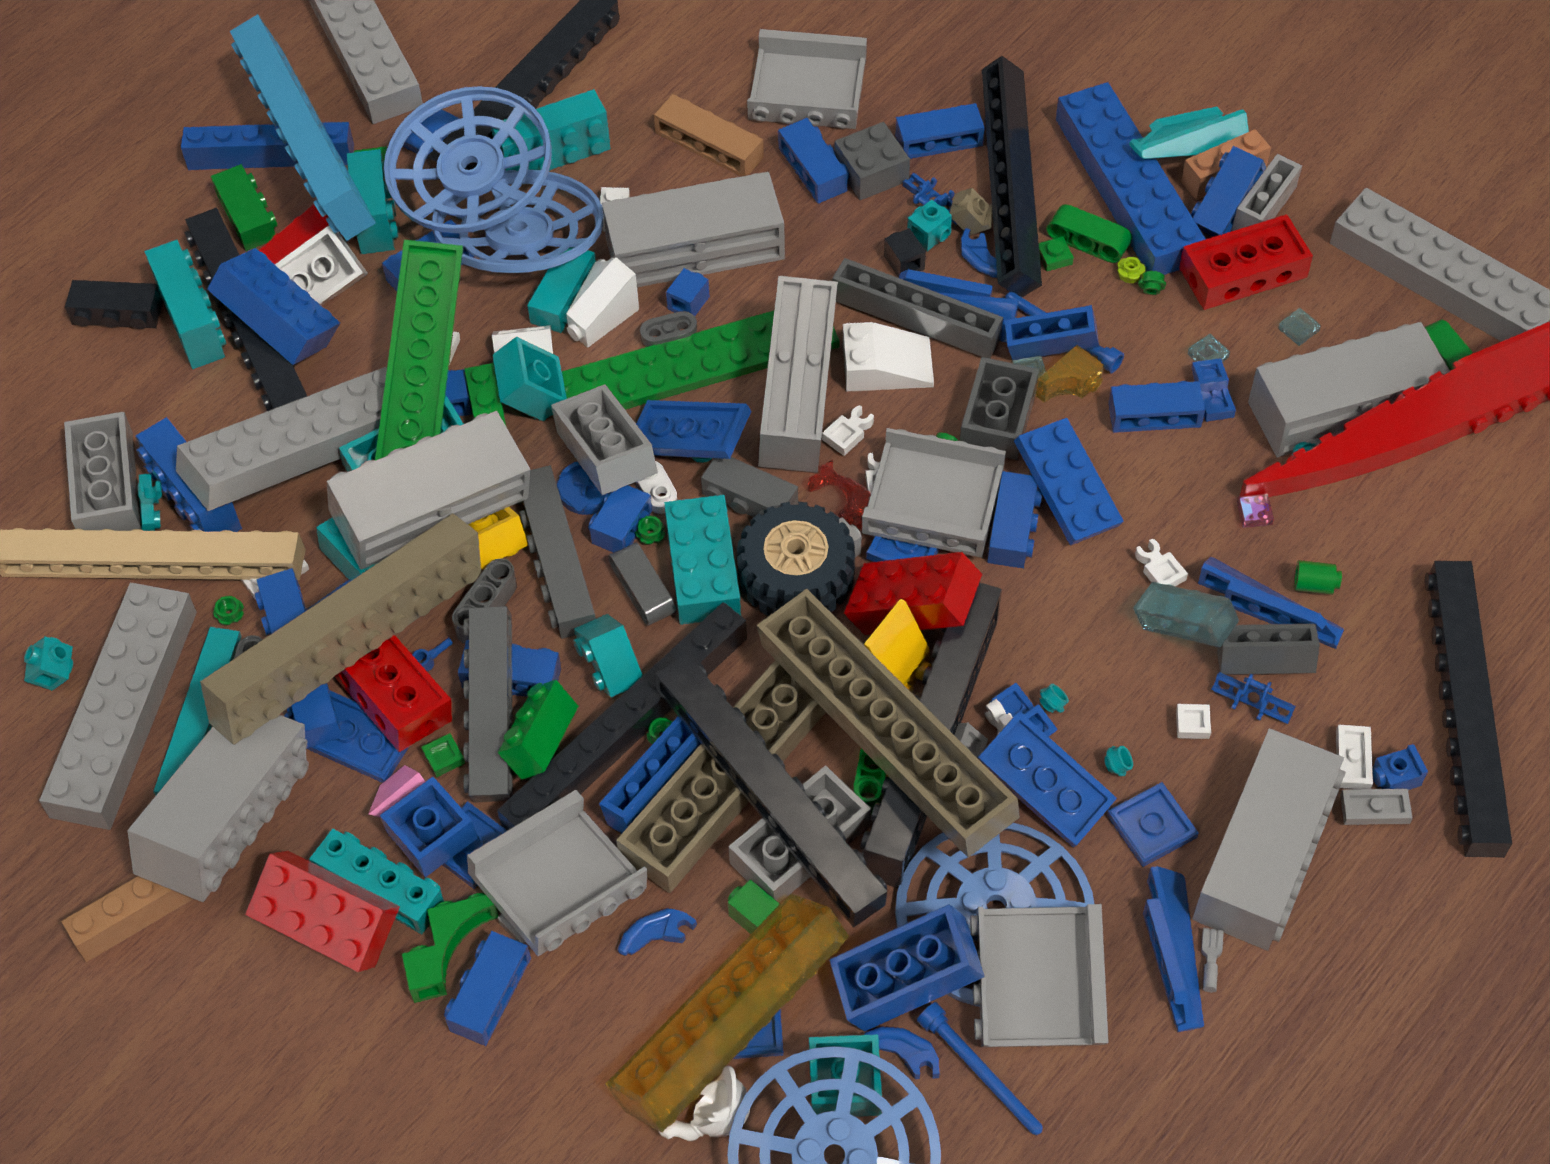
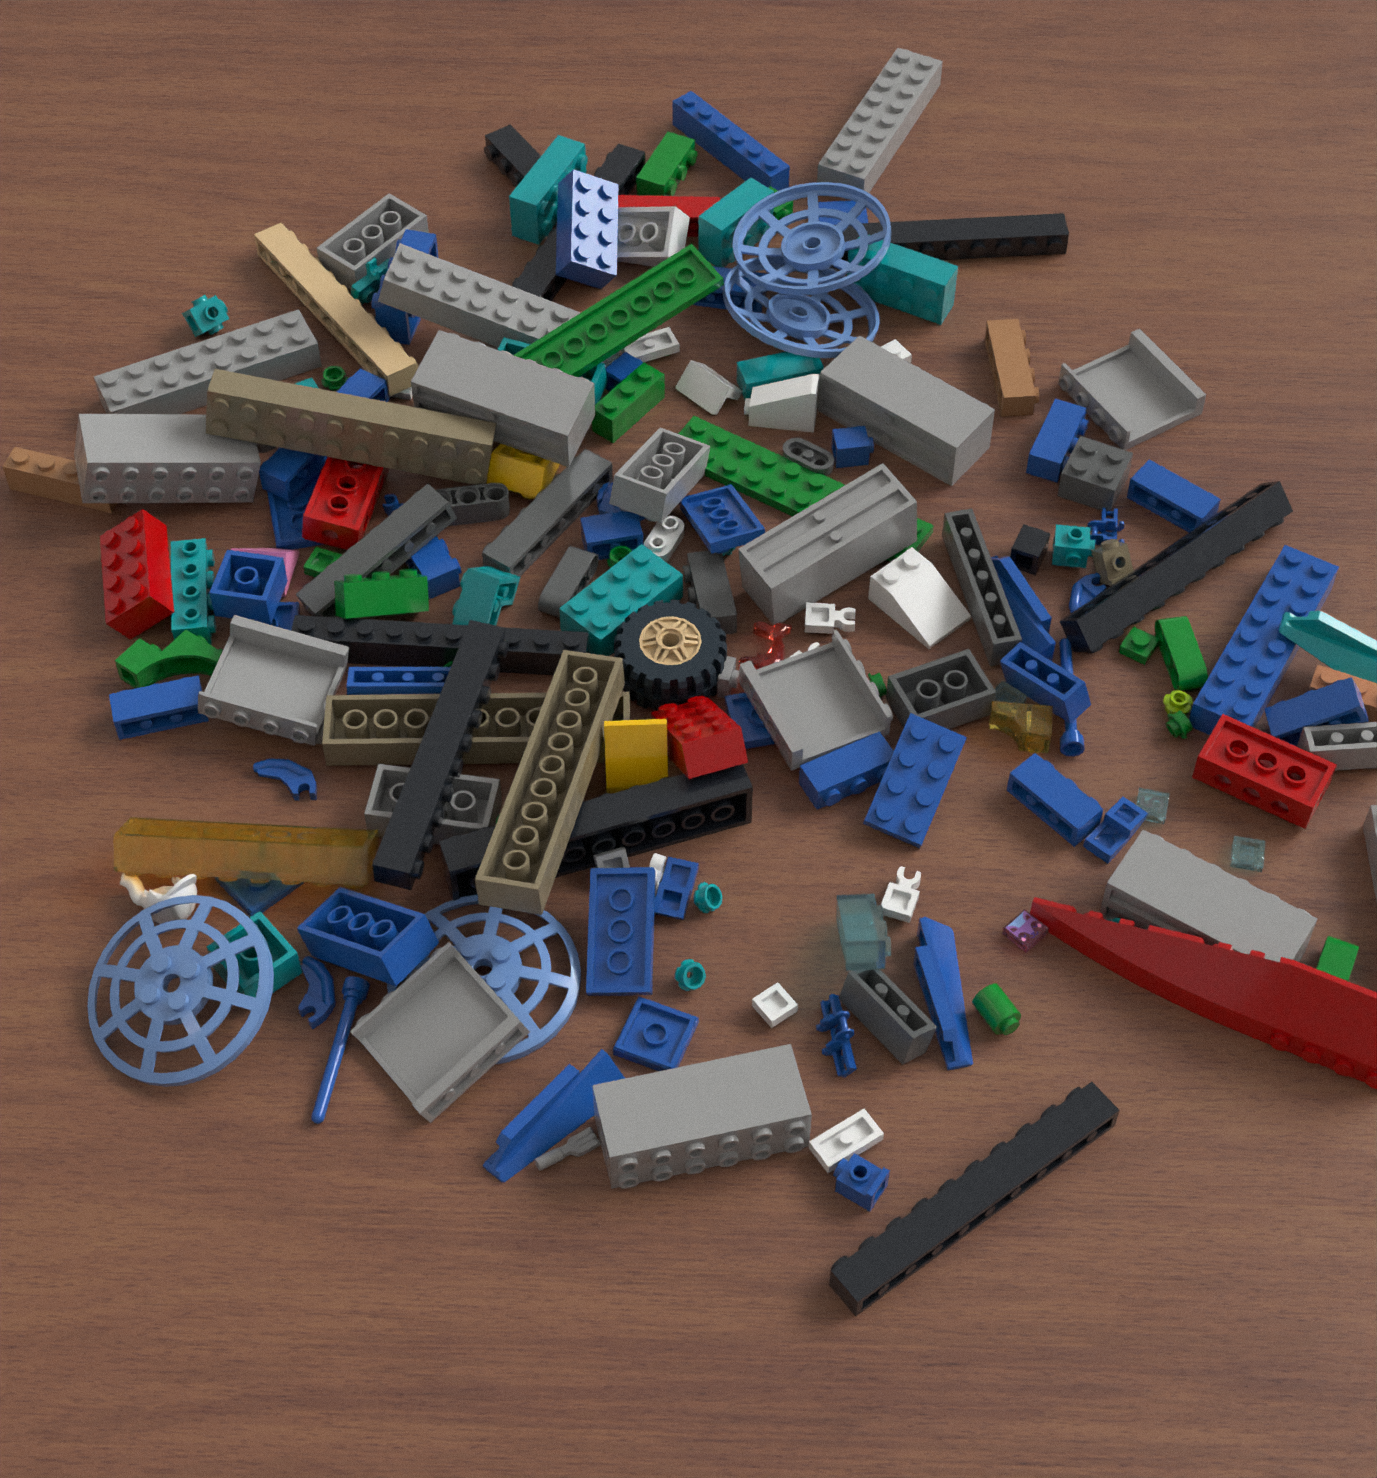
camera: 50 degrees right, 5 degrees down
dark azure brick [230,14,376,241] -> none
teal brick [492,336,567,421] -> none
green brick [728,880,780,940] -> none
light grey plate [1340,789,1412,825] -> none

